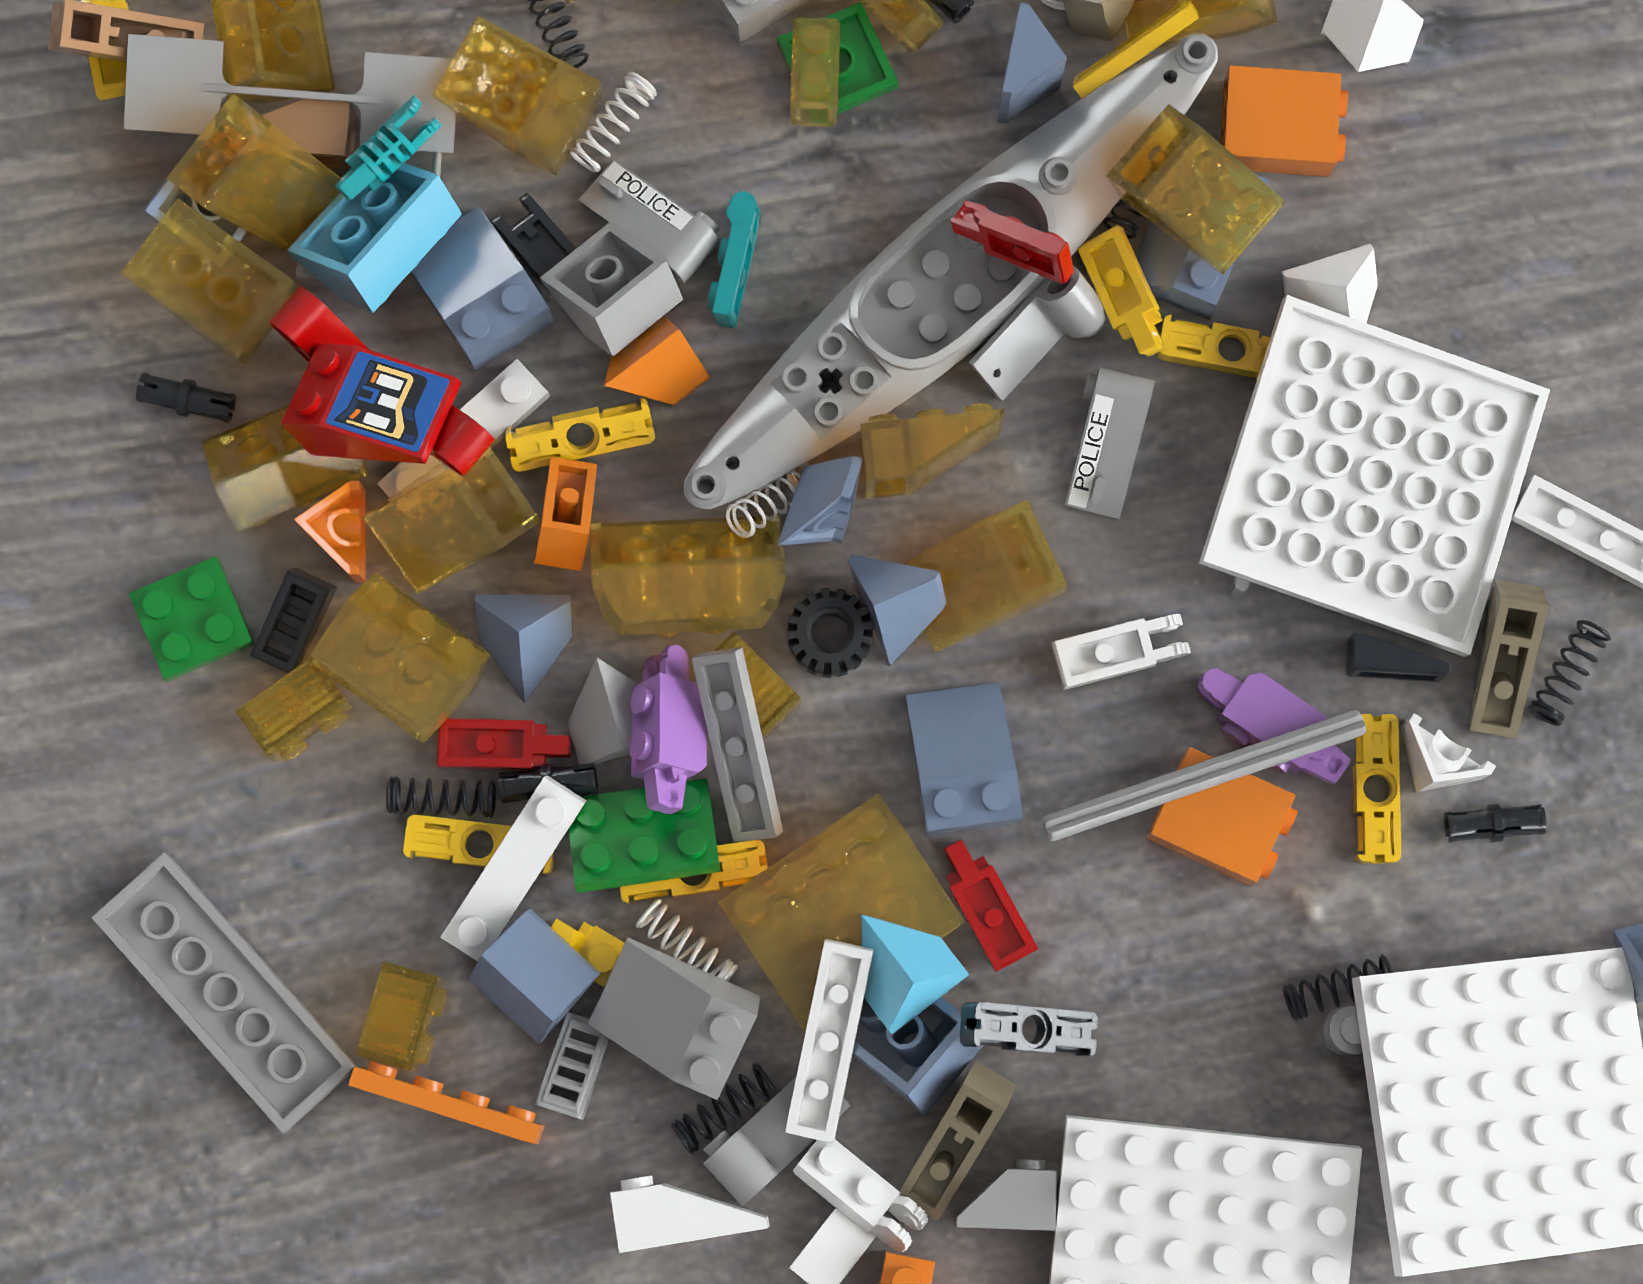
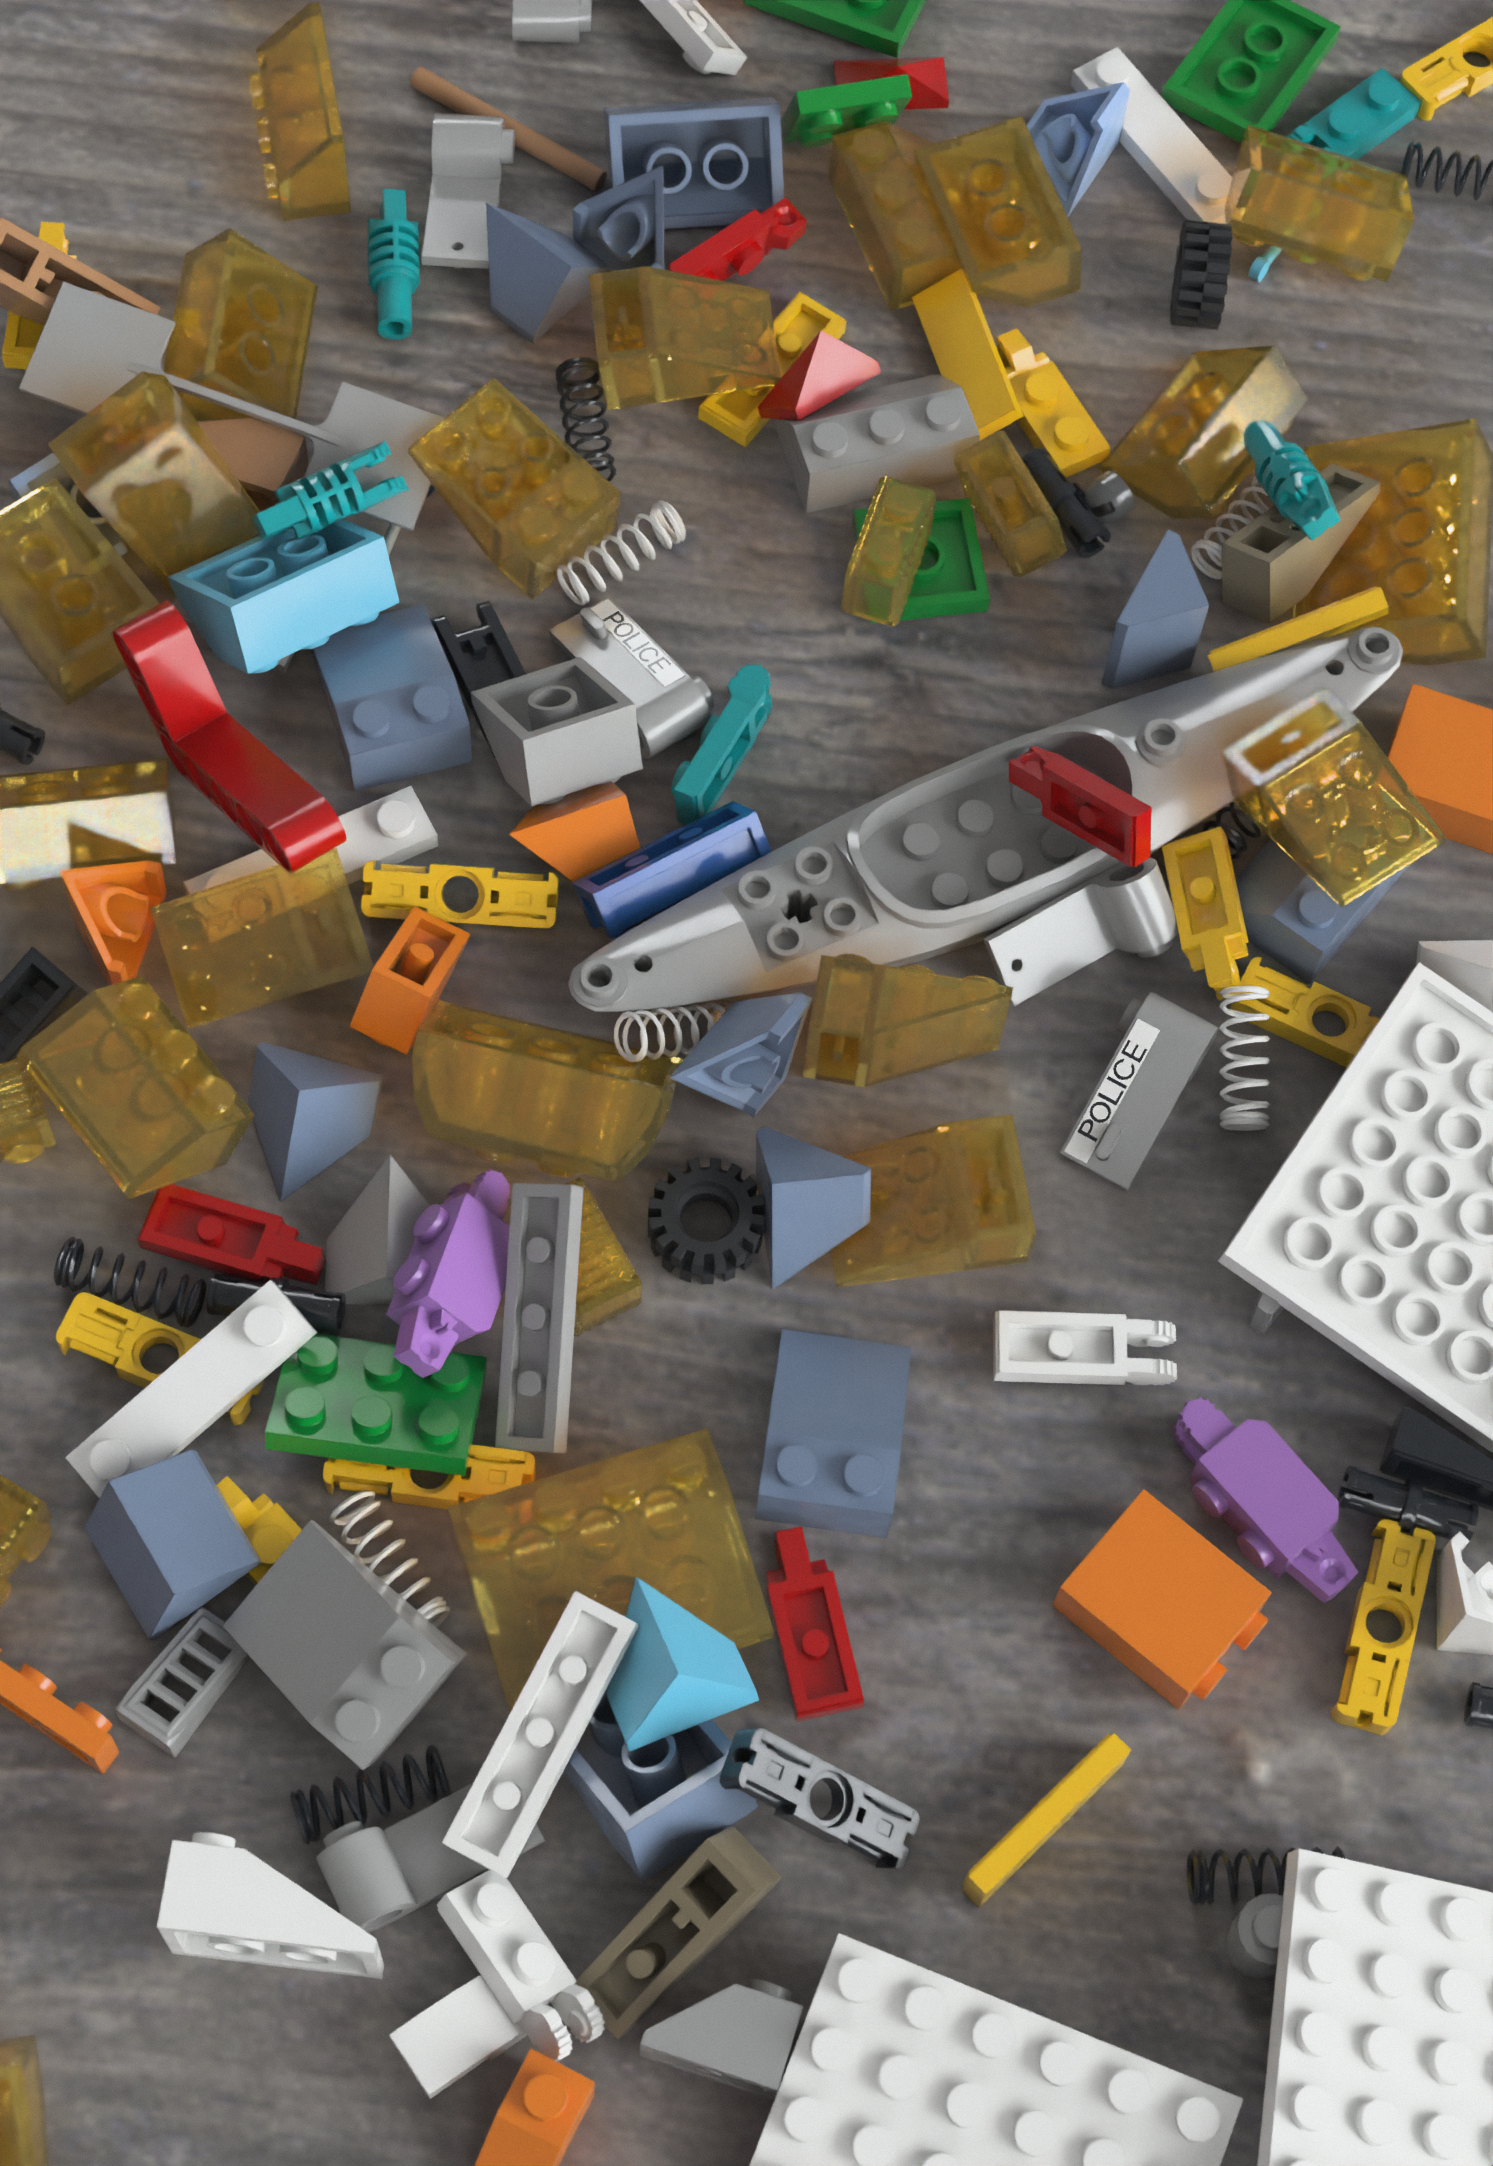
camera: 10 degrees right, 15 degrees down
slope [281,344,461,464] -> none
light grey axle [1043,710,1366,841] -> none
none -> blue container [572,801,772,938]
none -> yellow tile [962,1733,1131,1908]
none -> white piece [1219,986,1271,1131]
none -> black pin [1337,1466,1479,1546]

